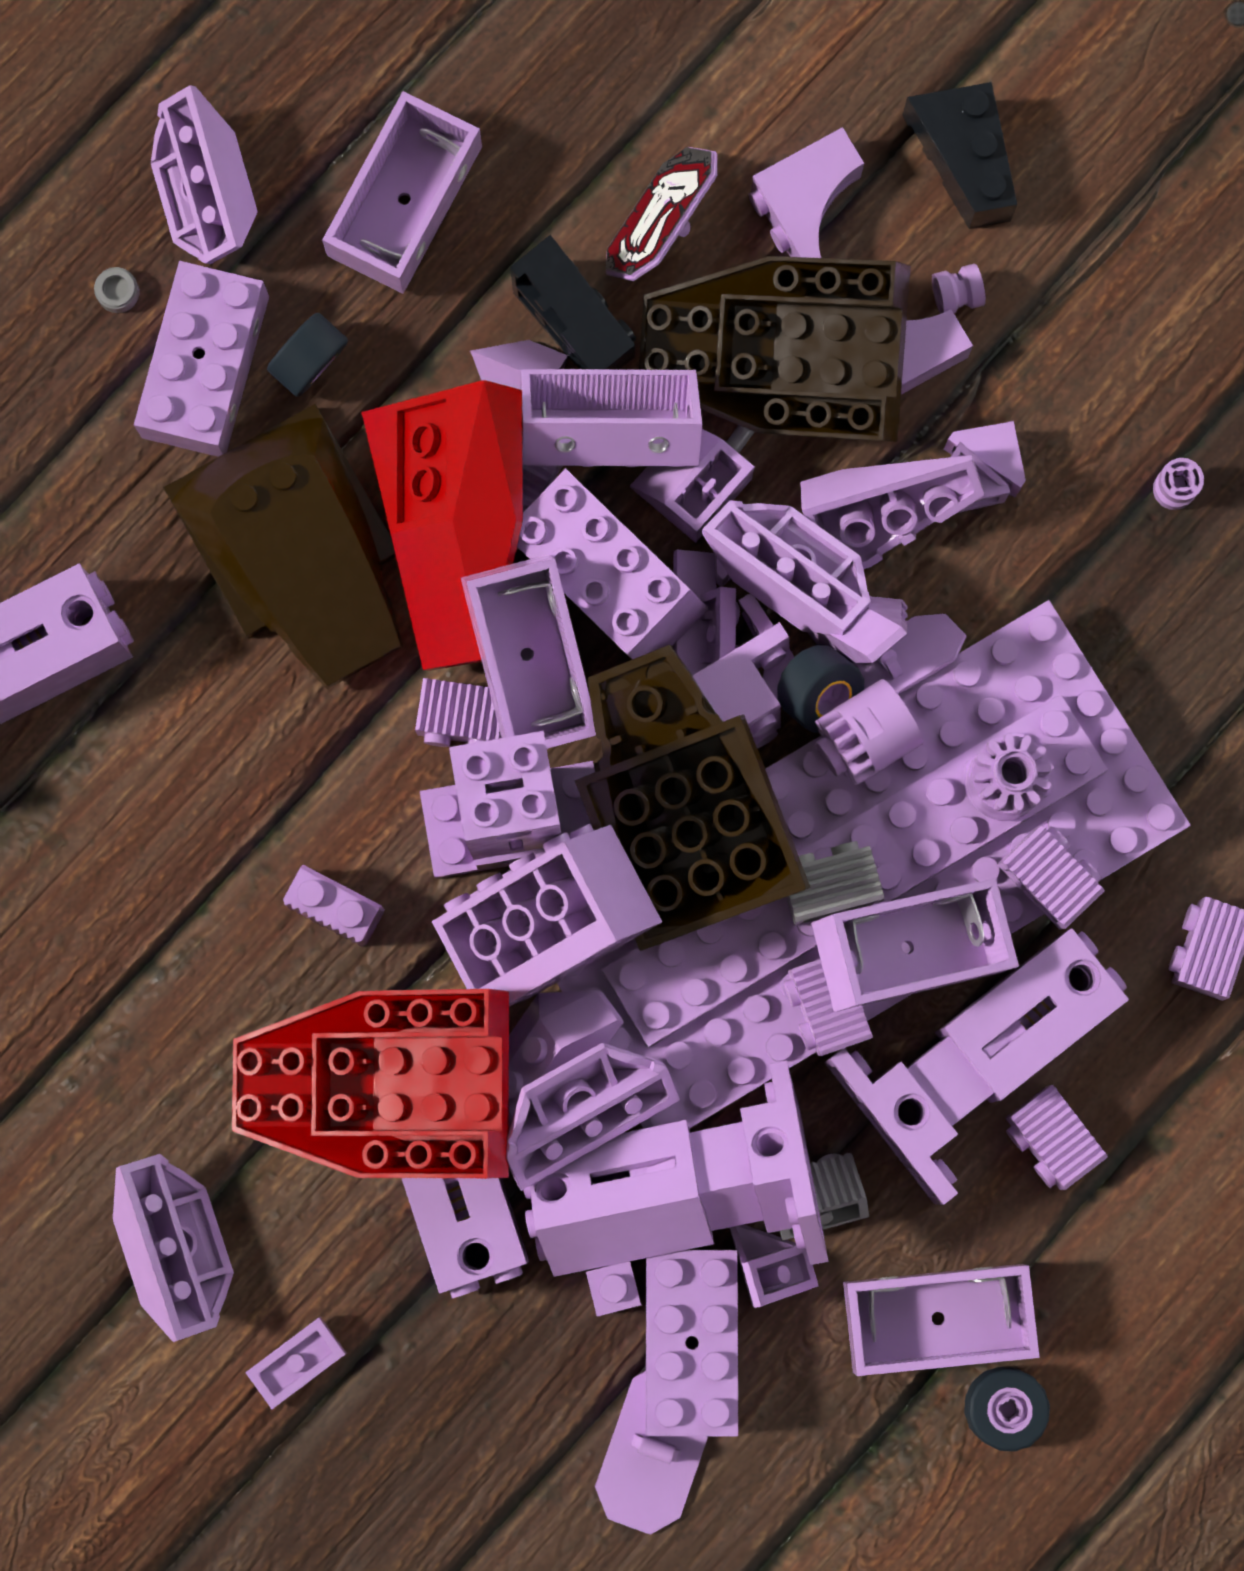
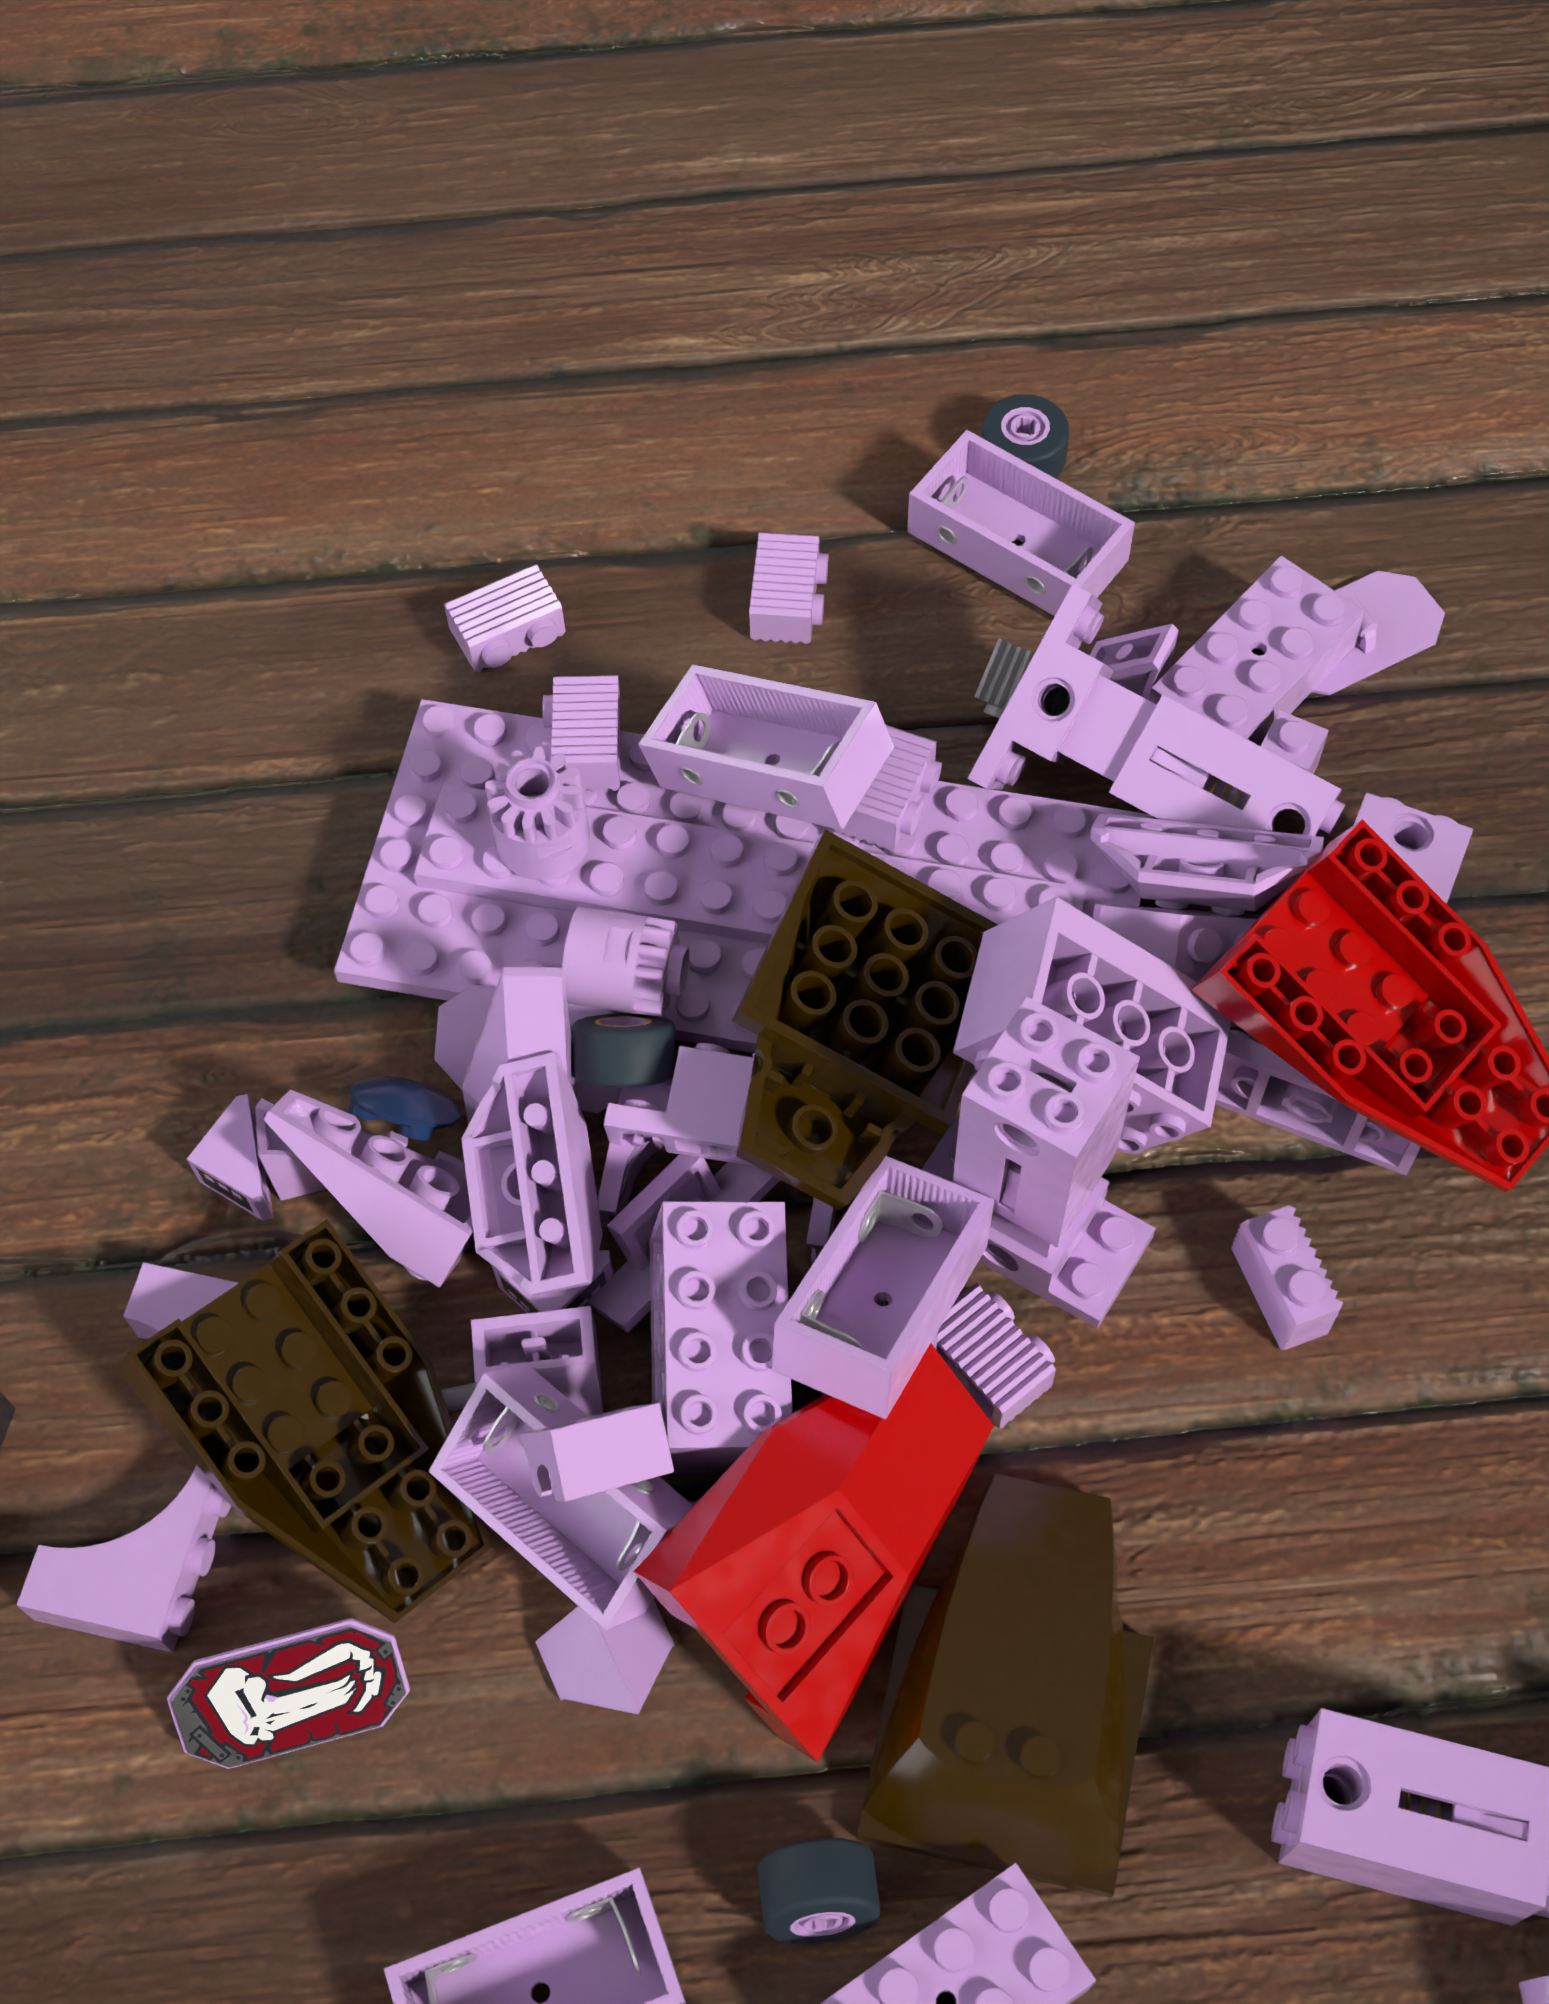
camera: 135 degrees left, 20 degrees down
black wedge [510,234,636,370] -> none
light grey brick [786,841,885,925] -> none
lavender brick [824,928,1129,1205] -> none
lavender wheel [932,264,986,314] -> none
lavender wheel [1153,458,1204,510] -> none
none -> dark blue dish [348,1076,462,1140]
none -> lavender hinge [519,1403,674,1503]

